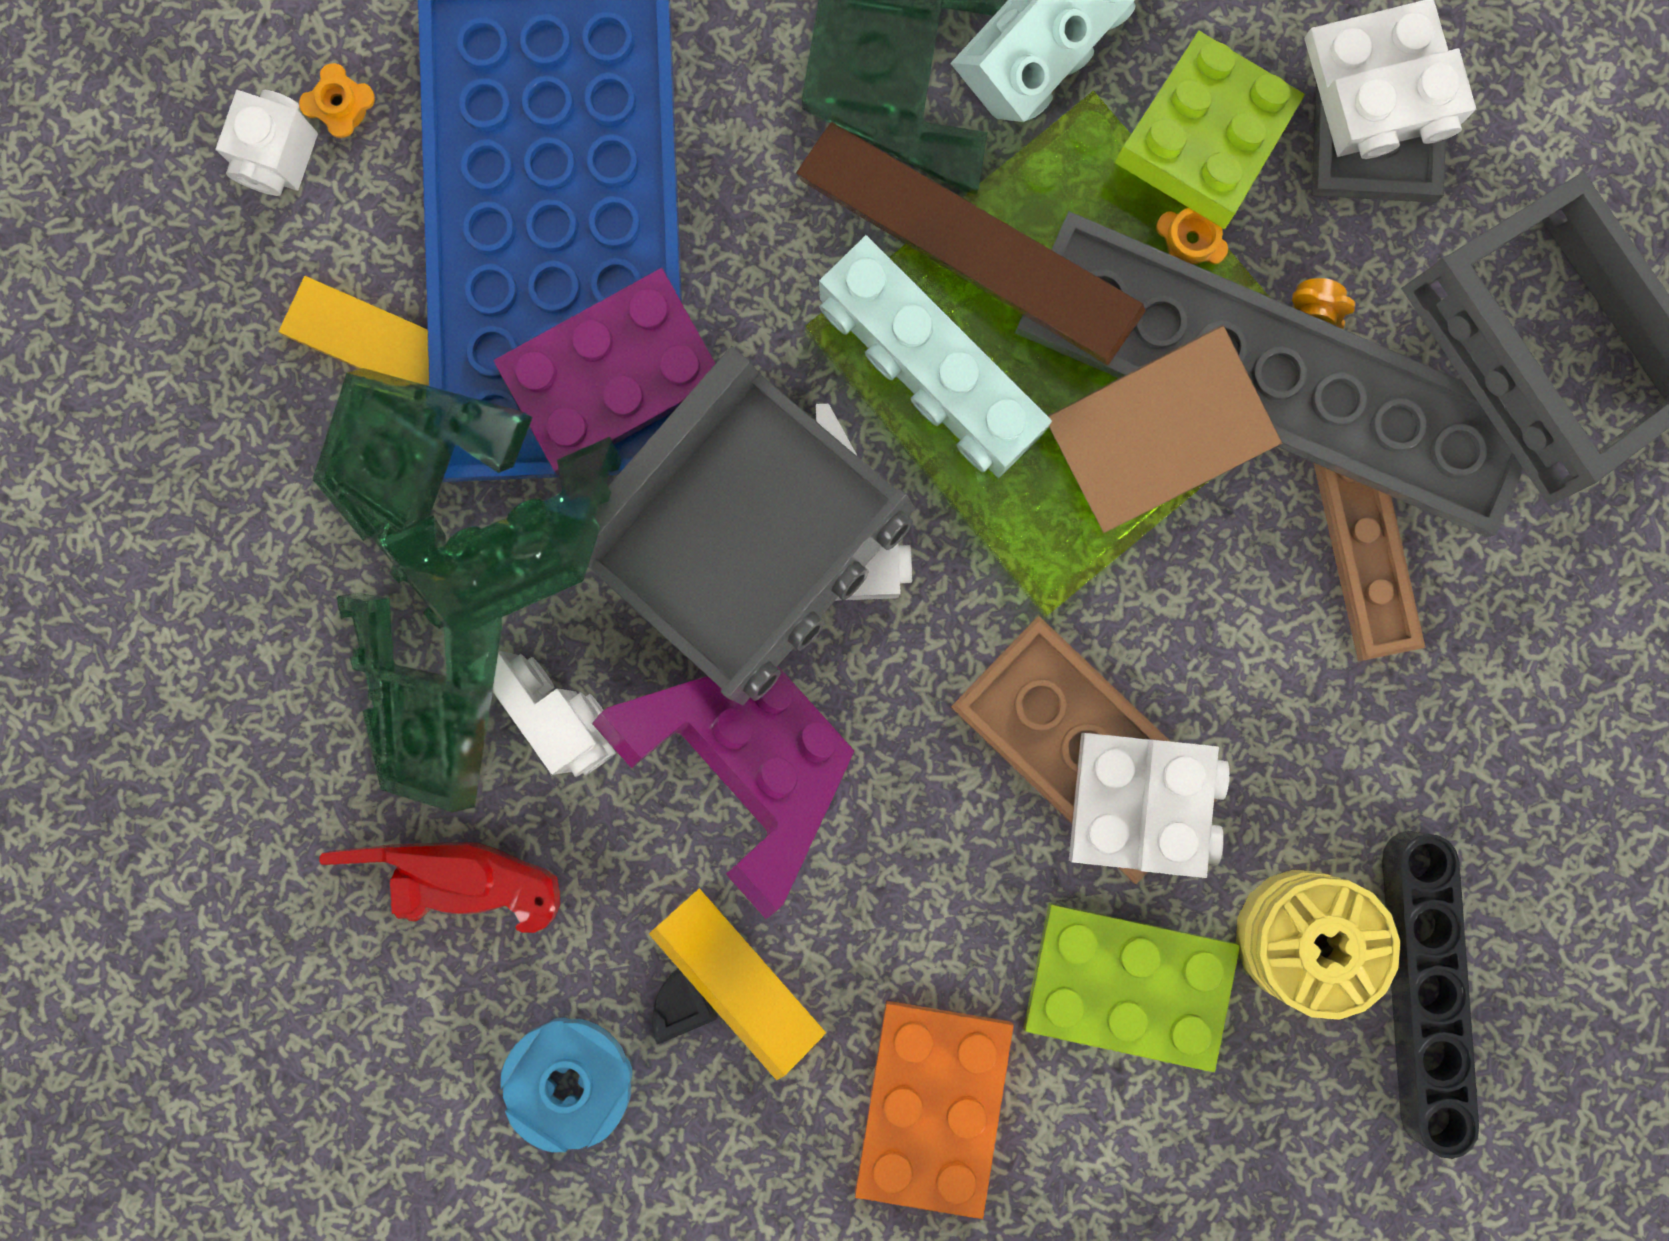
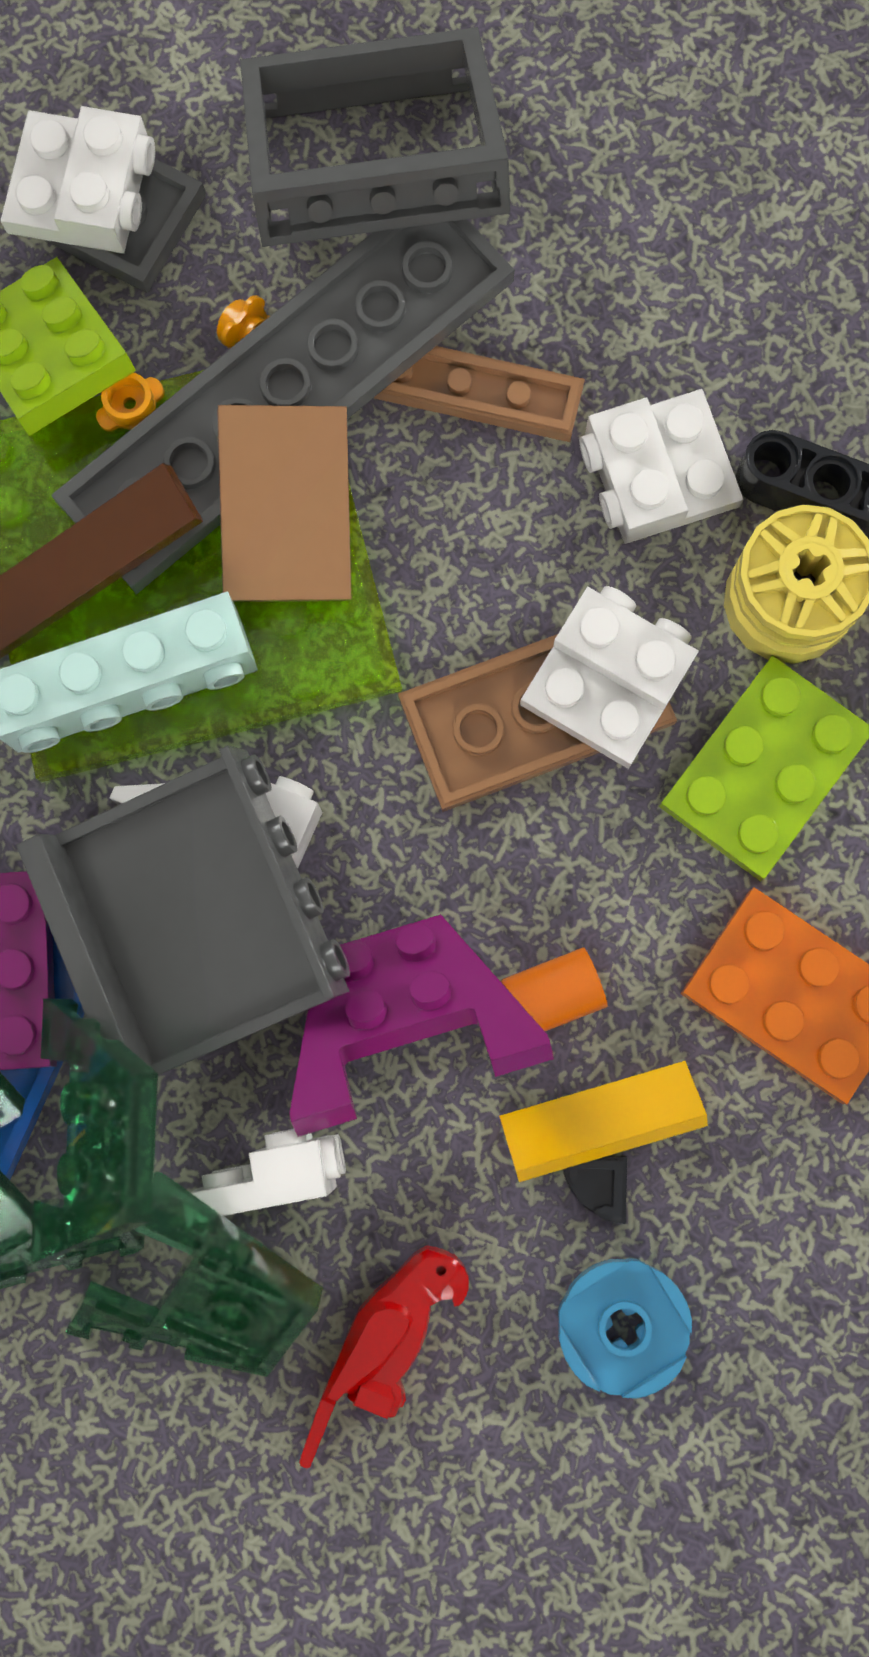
camera: 60 degrees left, 5 degrees down
none -> orange piece [500,947,608,1031]
none -> white plate [579,389,744,544]

